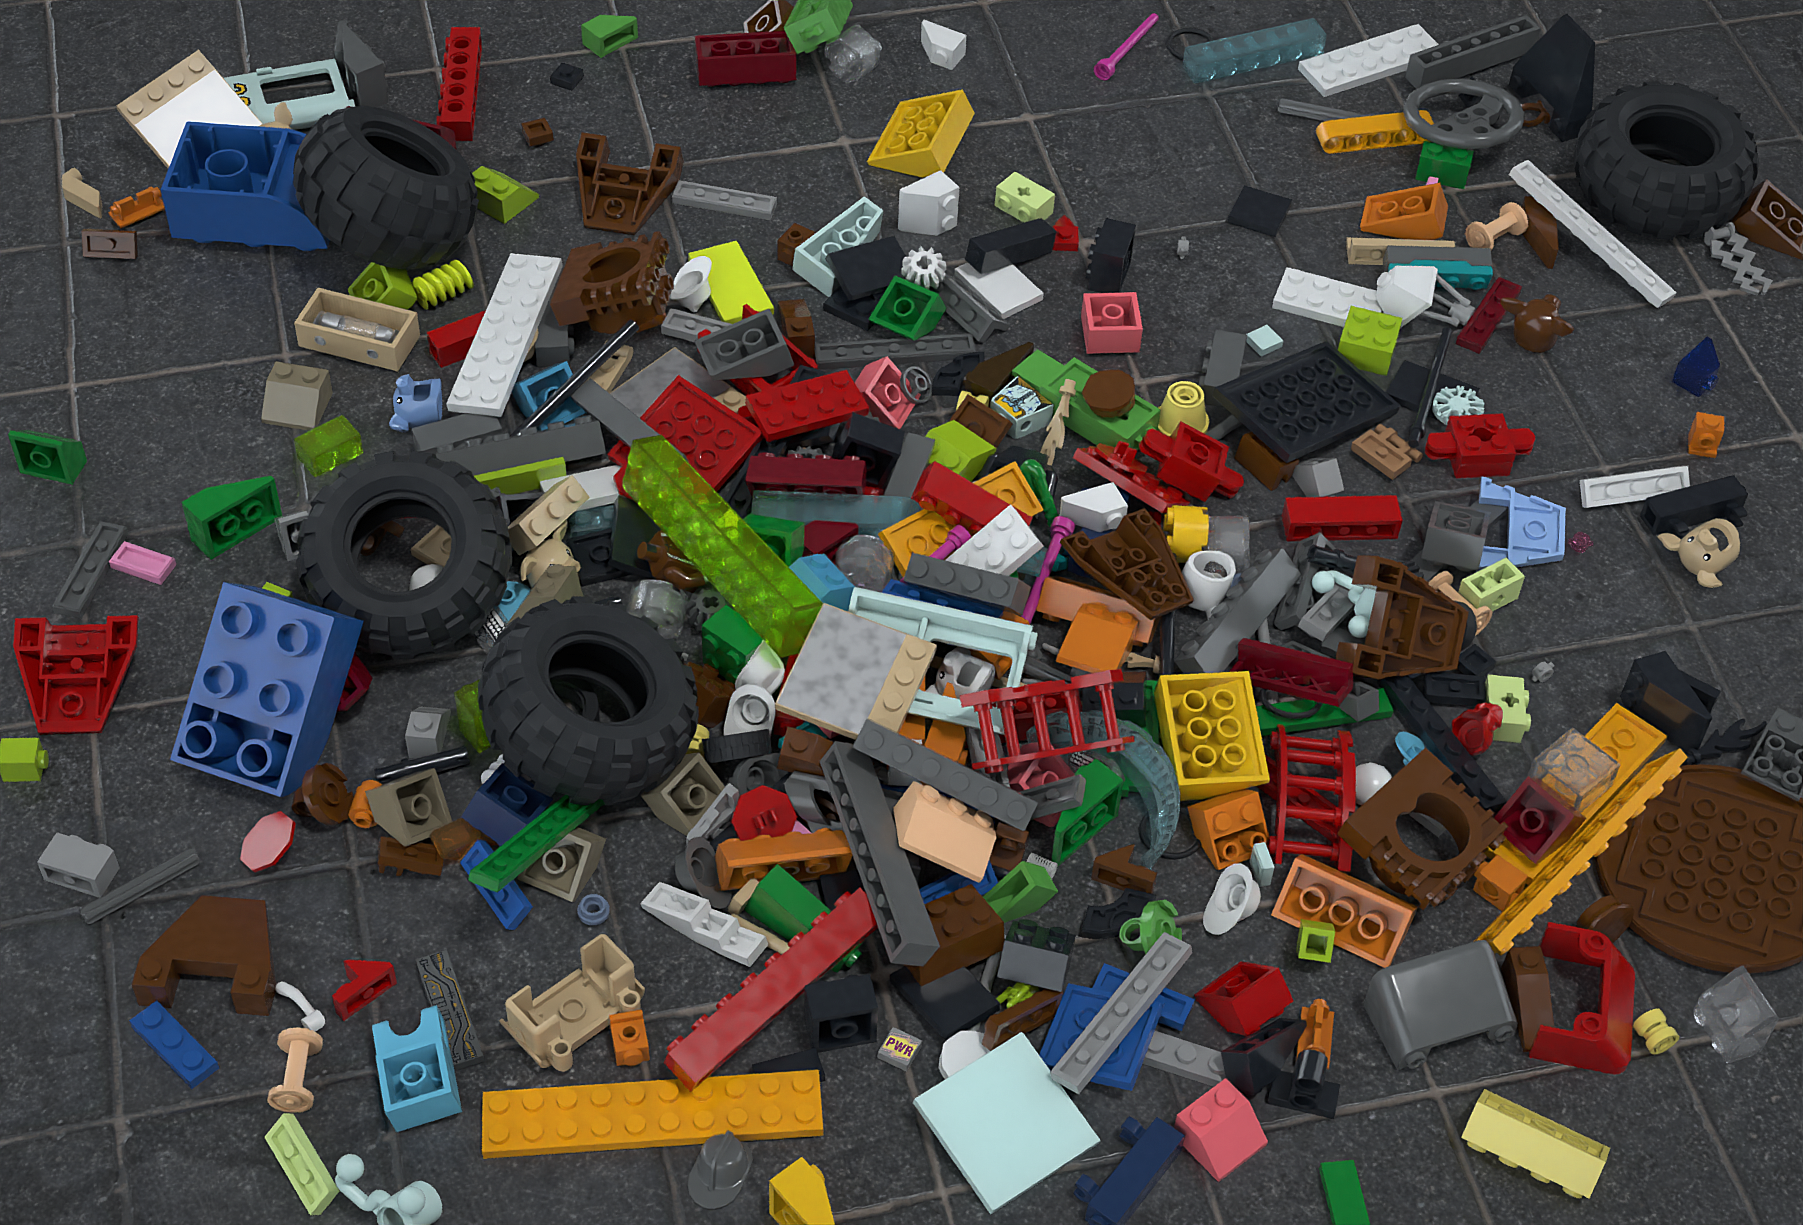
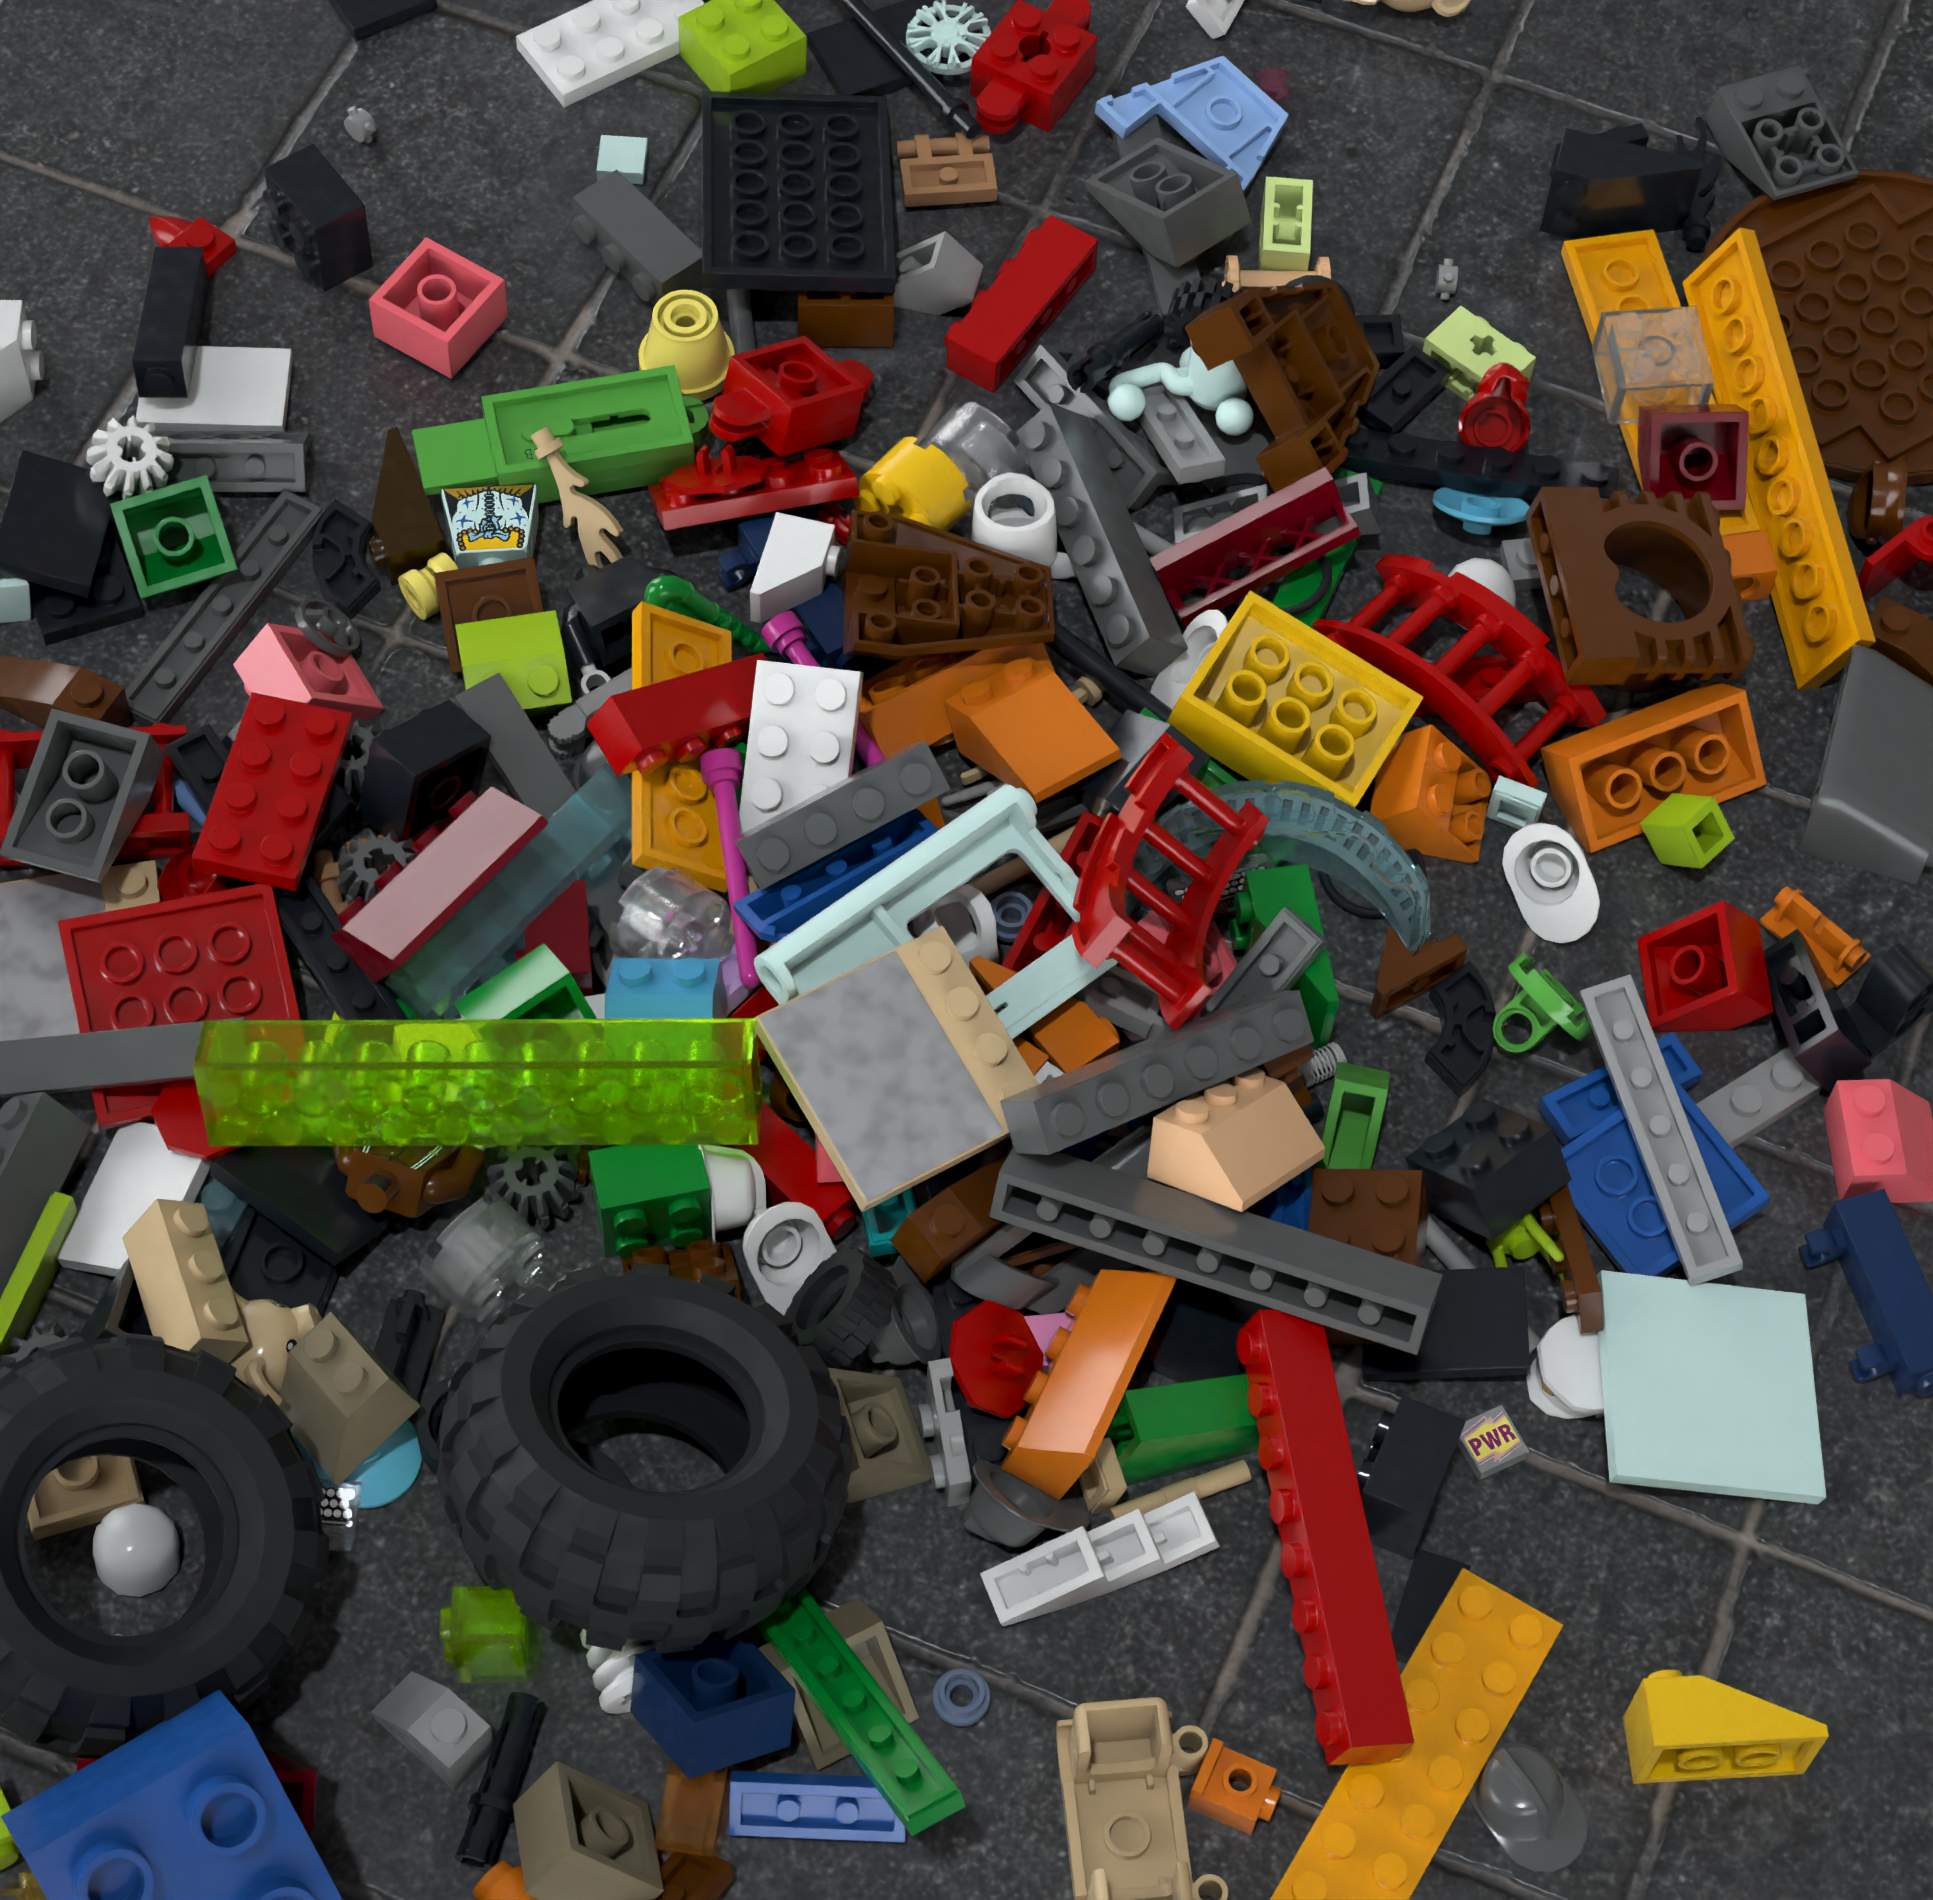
camera: 55 degrees left, 10 degrees up
yellowish green brick [995,172,1055,223] -> none
reddish brown hat [1082,370,1135,418] -> none

